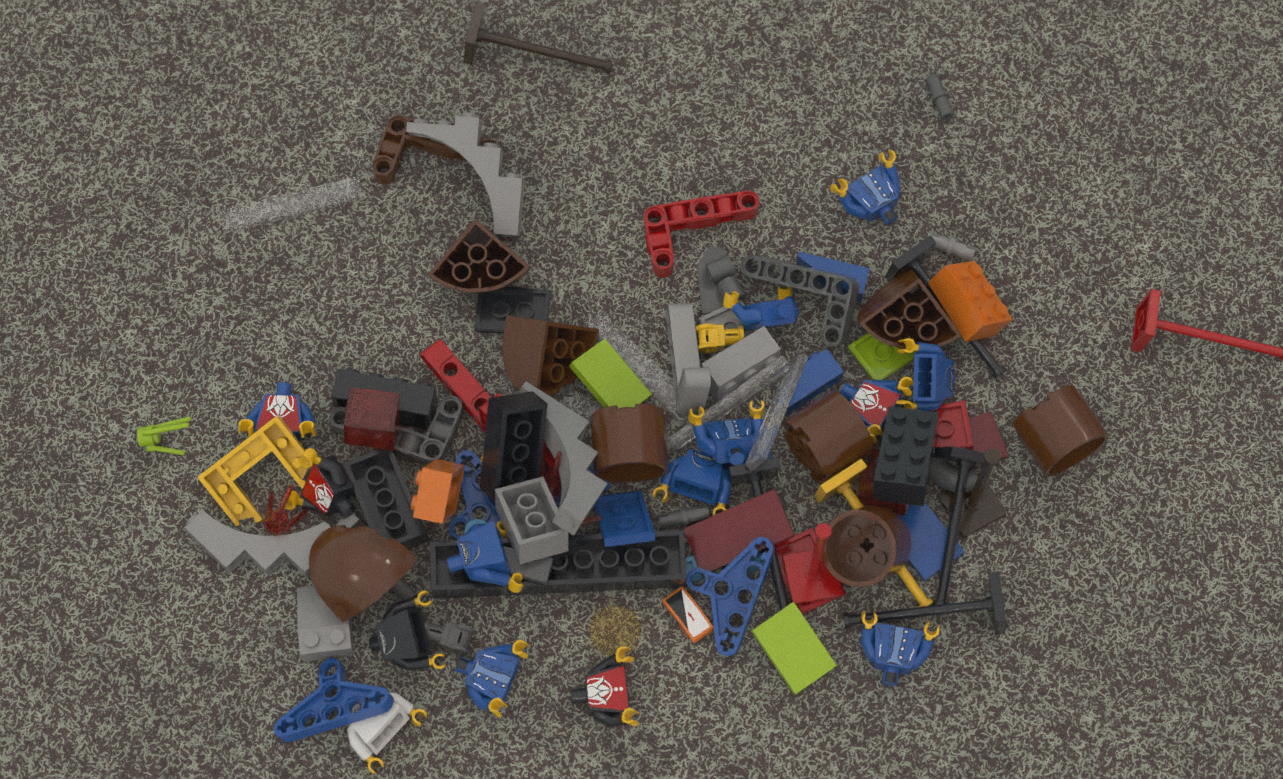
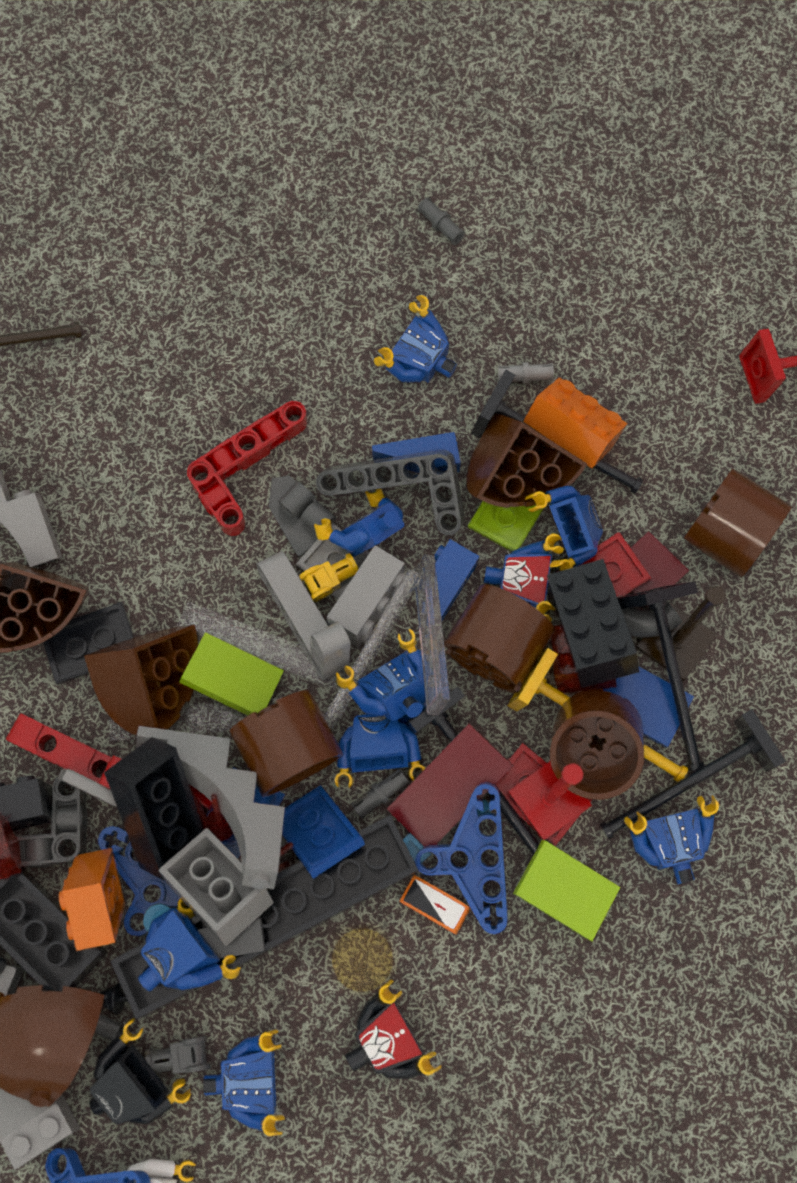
camera: 25 degrees left, 5 degrees up
none -> light grey tile [57,768,117,807]
none -> black piece [87,983,128,1015]

